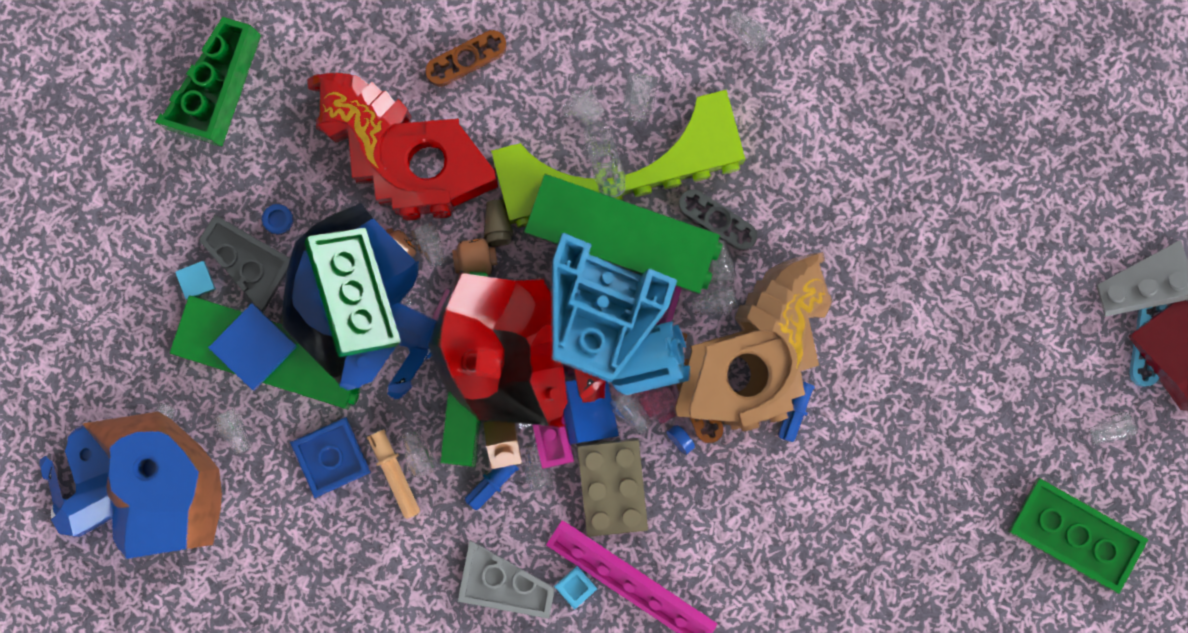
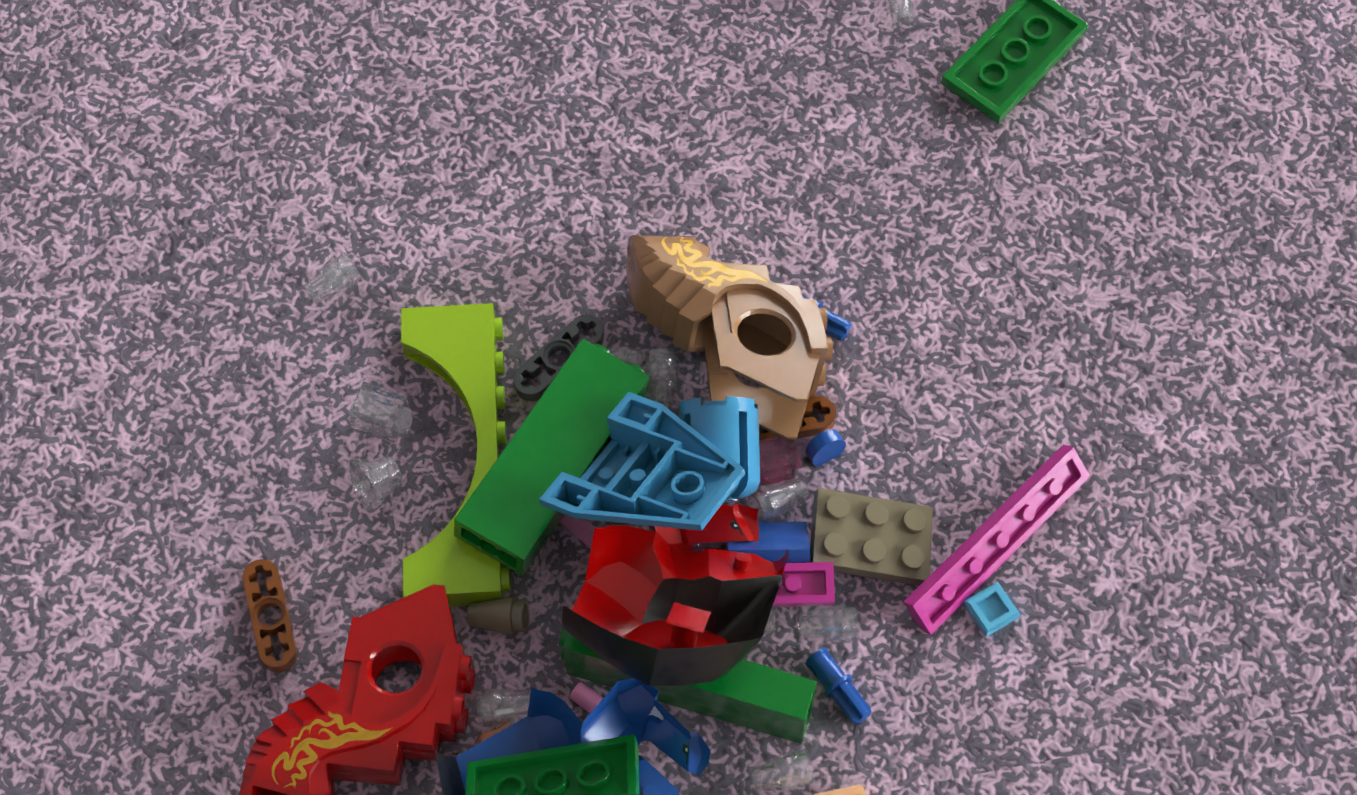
camera: 80 degrees left, 20 degrees down
nougat head [452,238,498,276] -> none
light grey wing [458,540,555,619] -> none
nougat brick [483,421,522,469] -> none
clear beam [583,122,626,197] -> none

